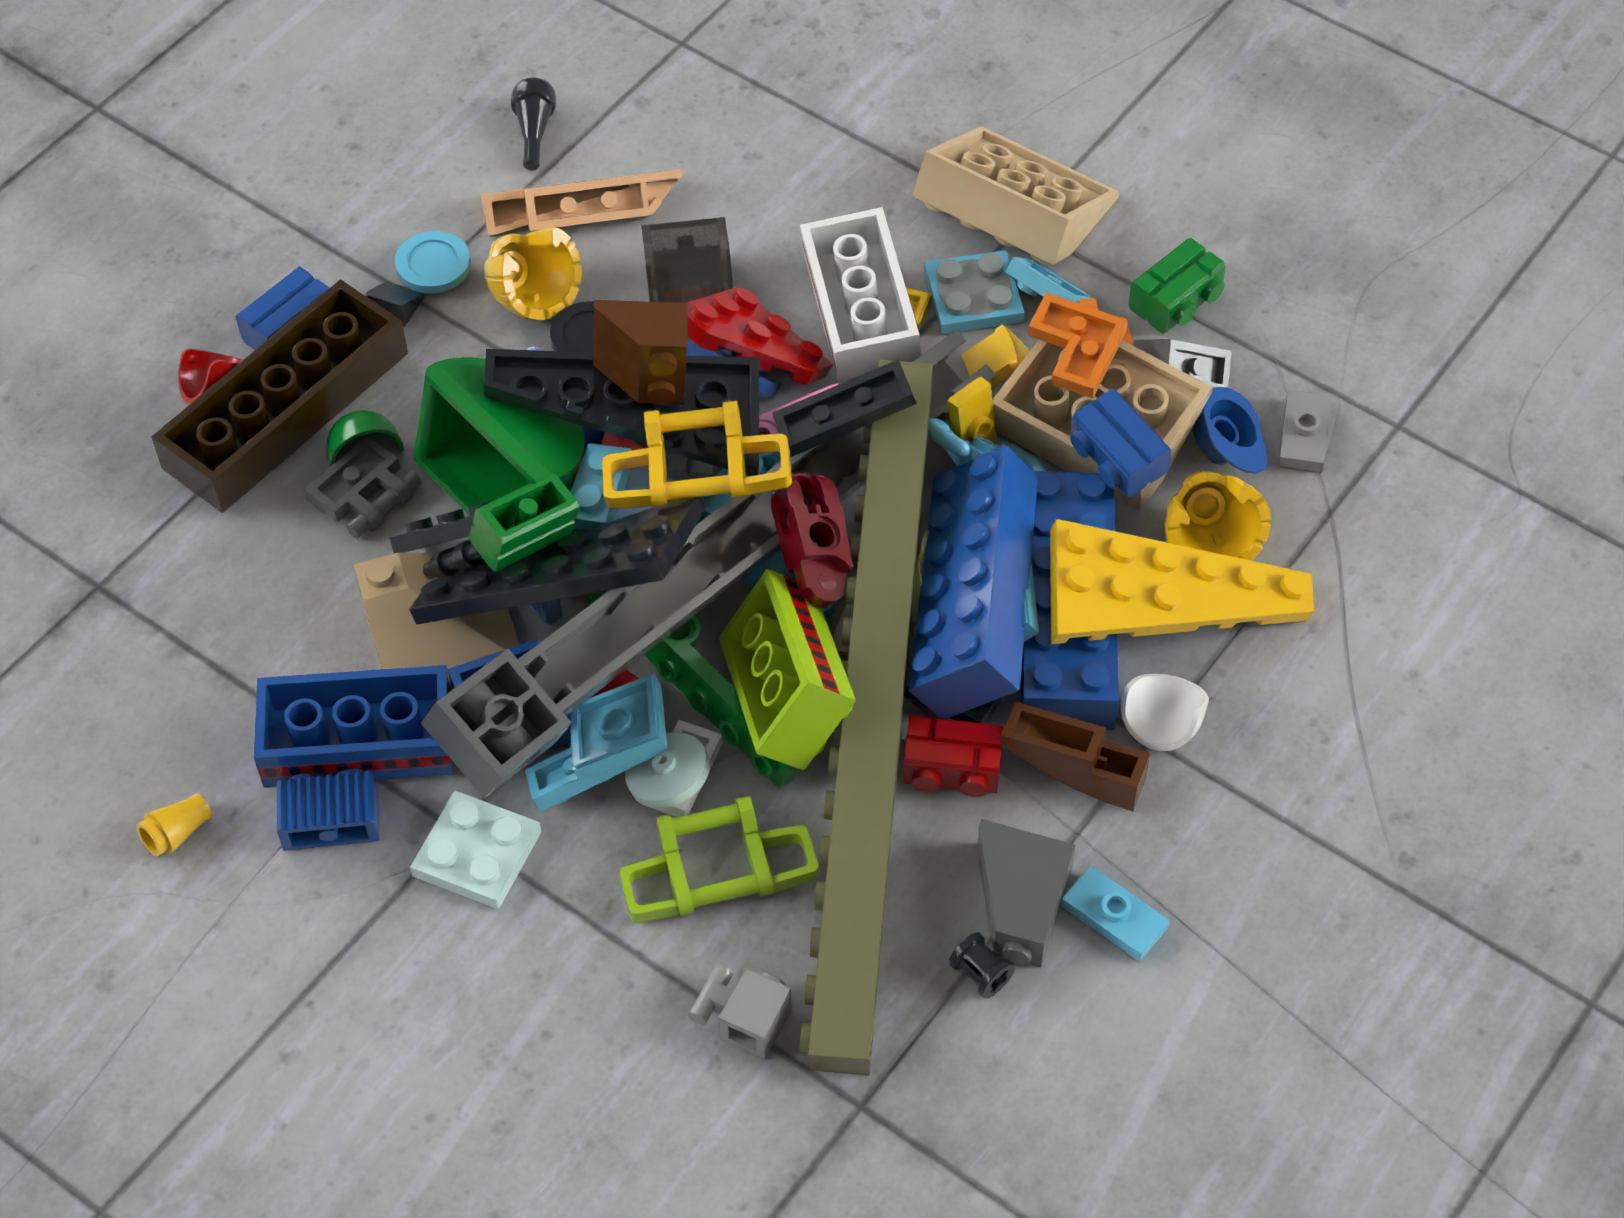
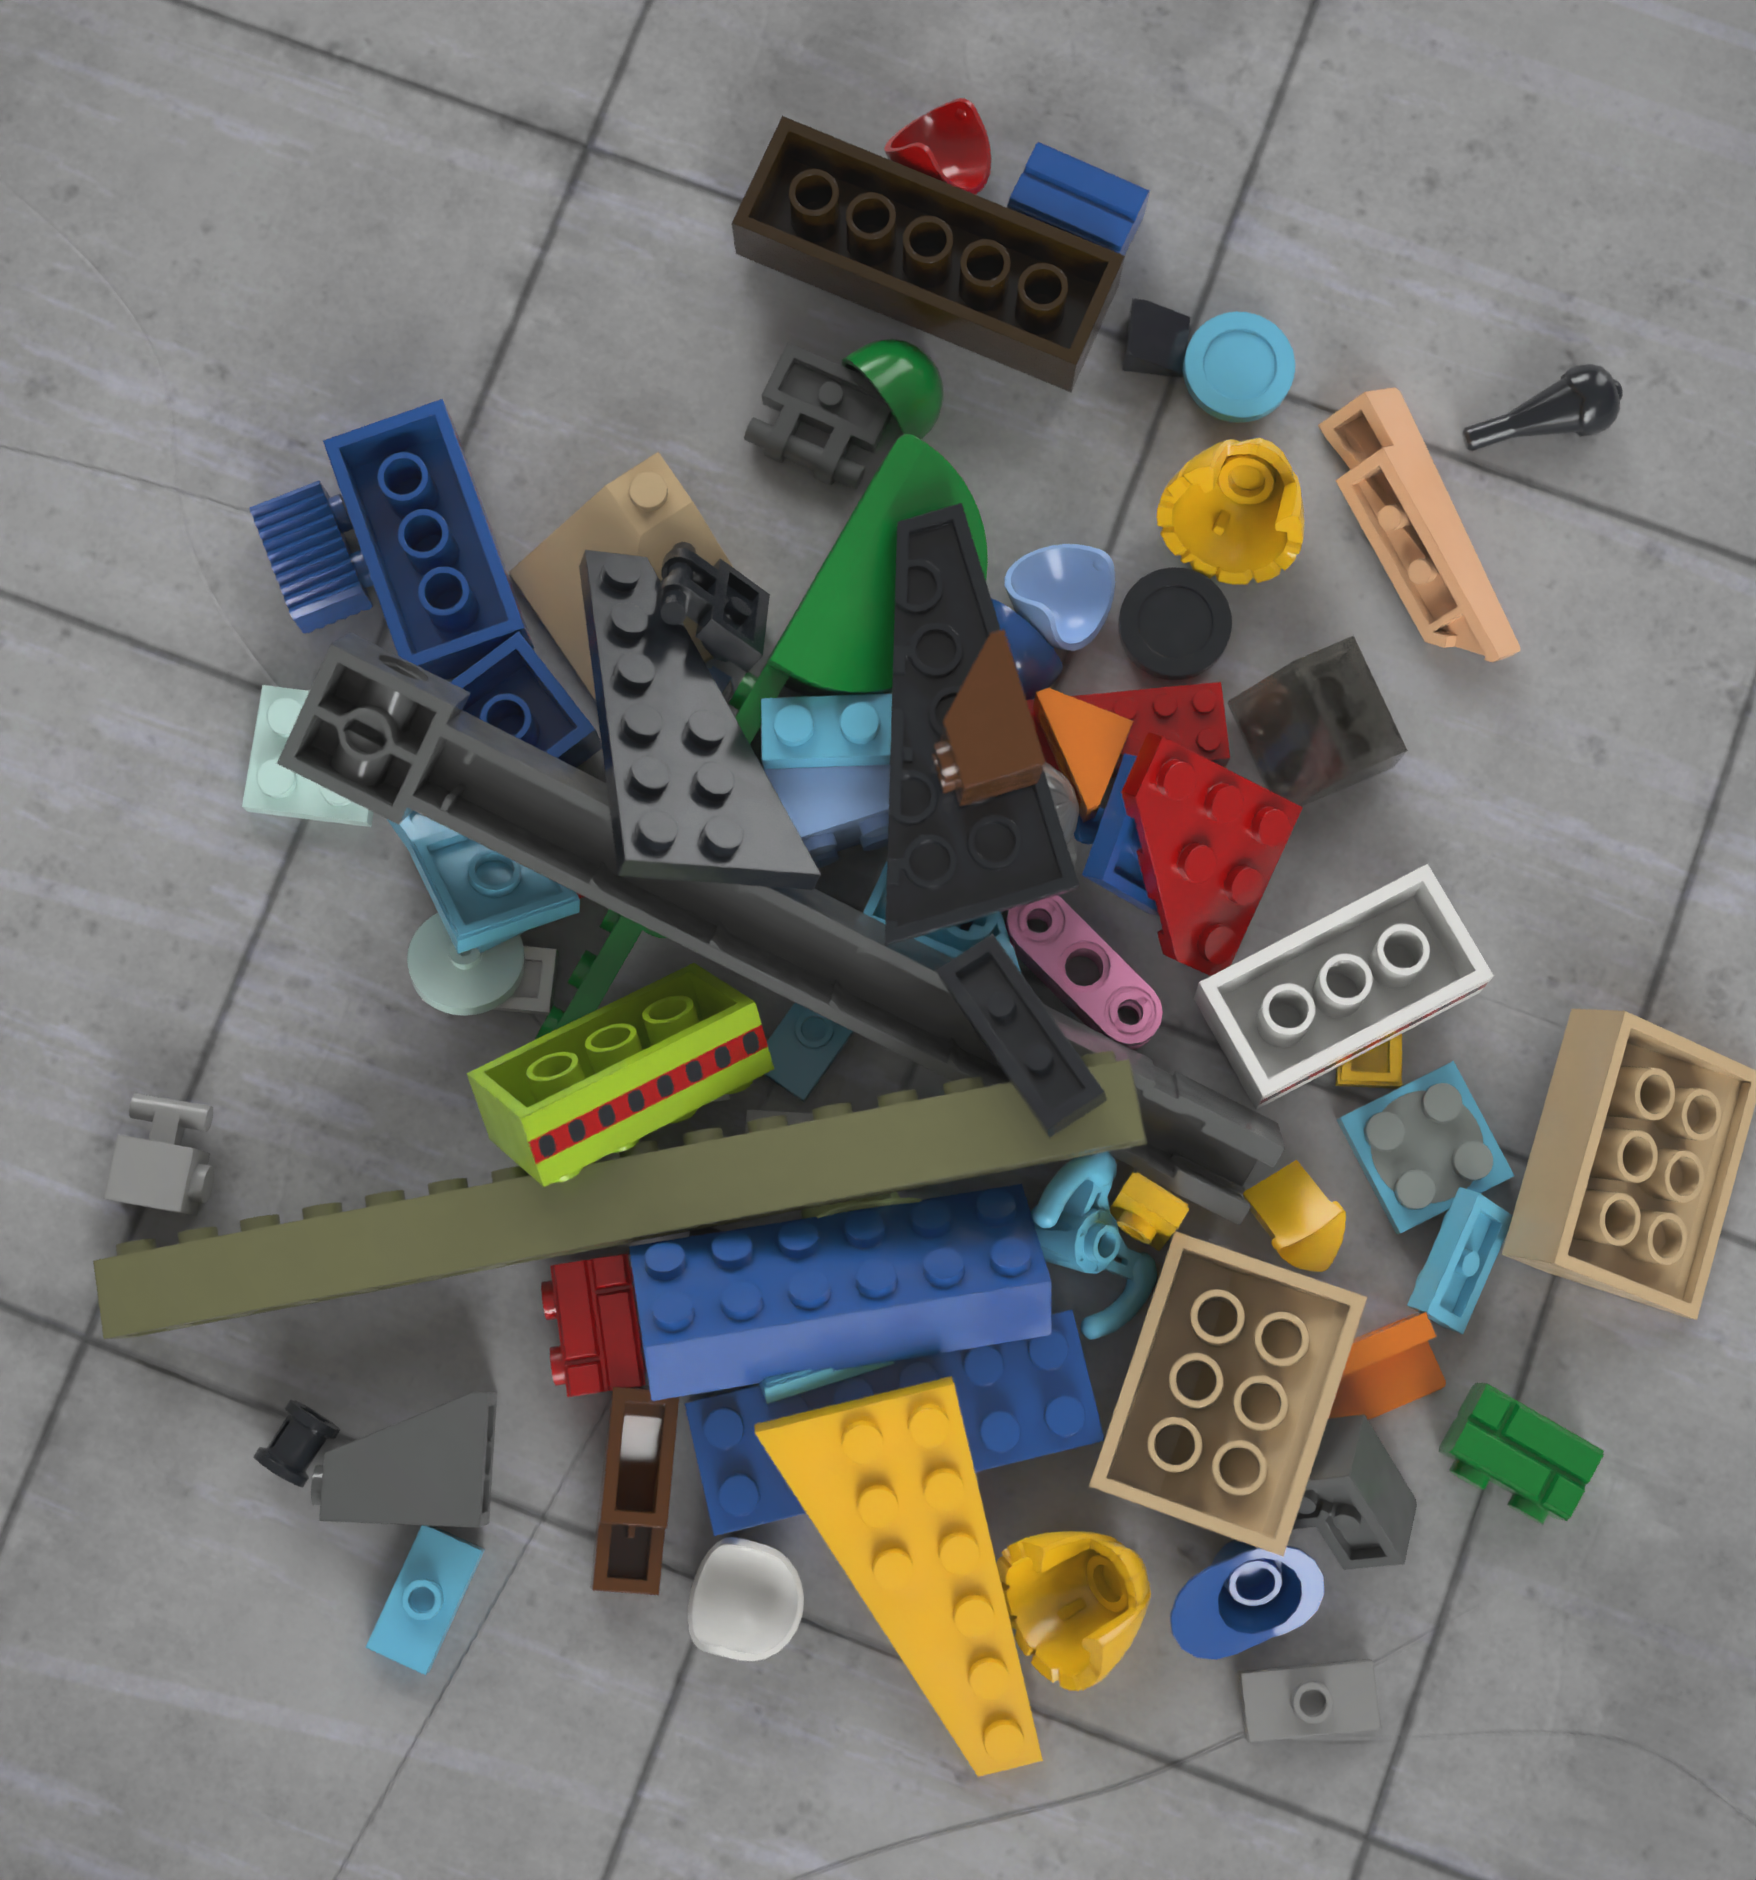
camera: 75 degrees right, 25 degrees up
yellow cone [136,793,212,857] -> none
black plate [389,500,494,553] -> none
green brick [469,473,580,572] -> none
yellow bar [602,400,792,509] -> none
lime bar [620,795,819,923] -> none
dark red piece [771,473,853,608] -> none
orange plate [1029,292,1128,398] -> none
blue brick [1070,388,1171,497] -> none

